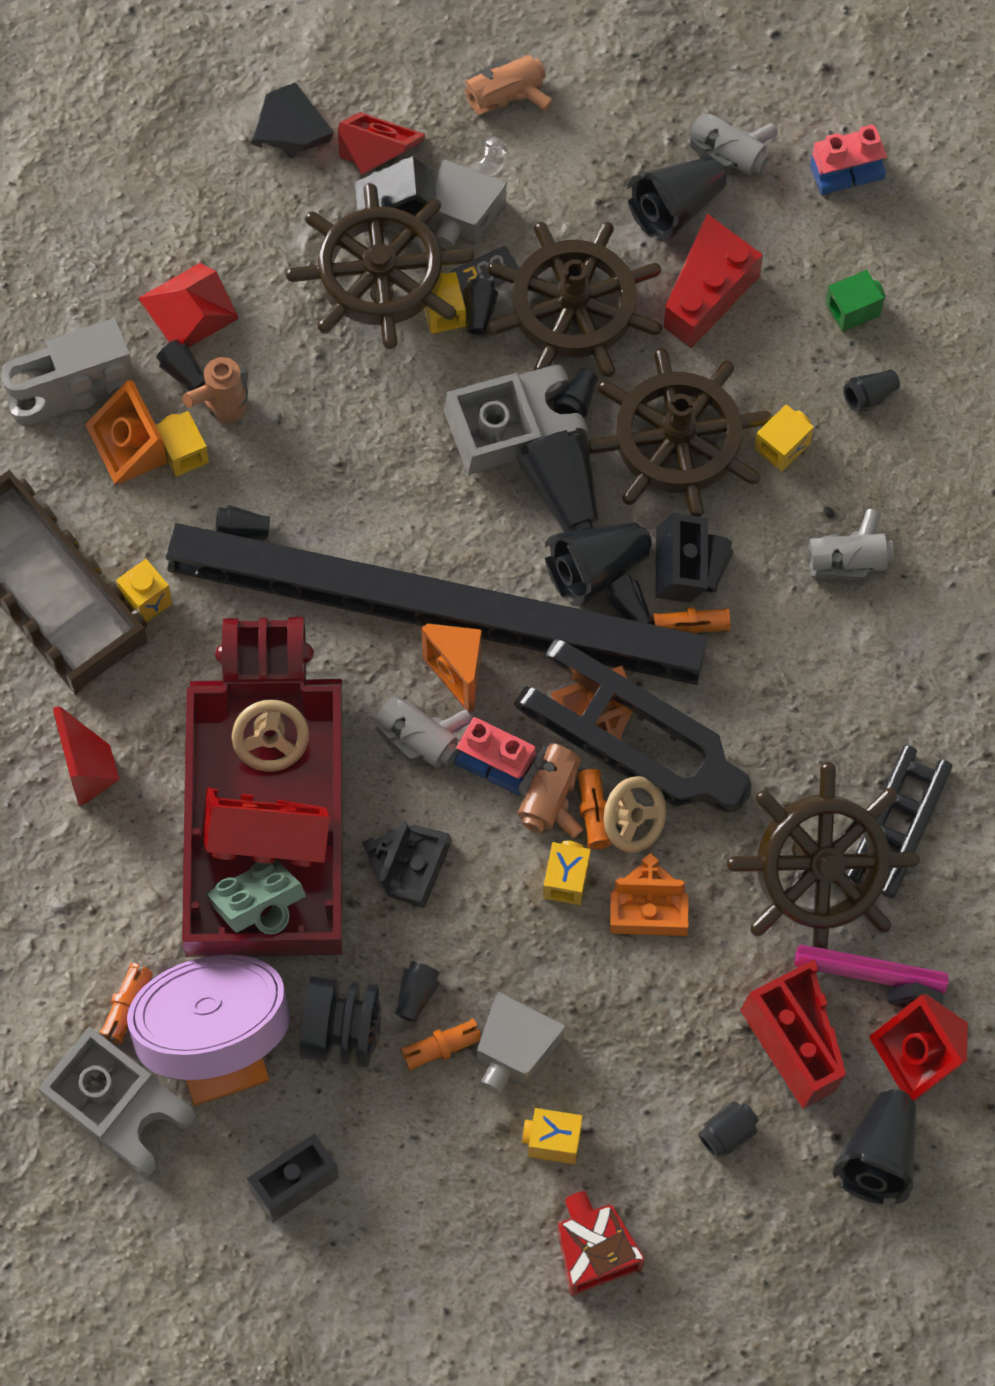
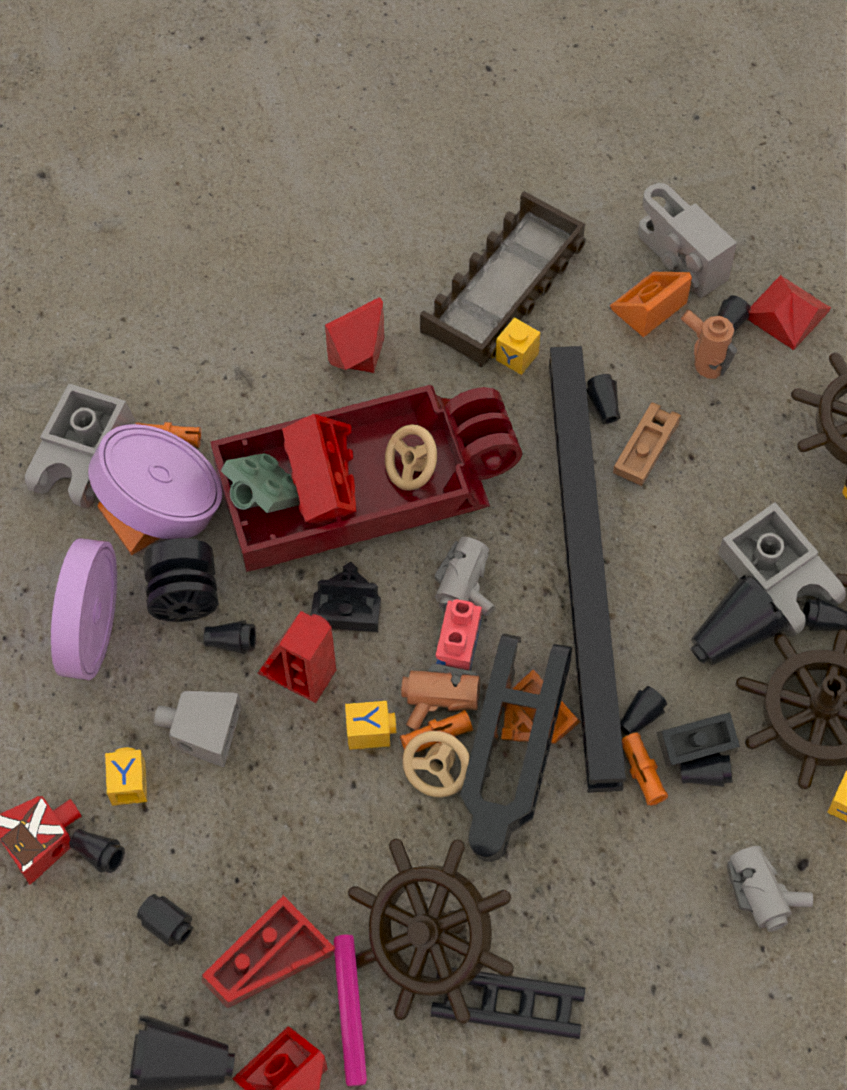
camera: 75 degrees right, 5 degrees down
yellow brick [156,411,209,477] -> none
black brick [247,1133,339,1223] -> none
orange pin [400,1018,482,1071] -> none
orange slope [421,624,482,713] -> none
black cone [545,522,652,606] -> none
orange slope [610,853,688,936] -> none
black tile [887,982,943,1008] -> none
none -> lavender brick [51,538,117,680]
none -> black cone [69,829,125,873]
none -> red wedge [257,611,337,703]
none -> medium nougat plate [613,402,682,486]

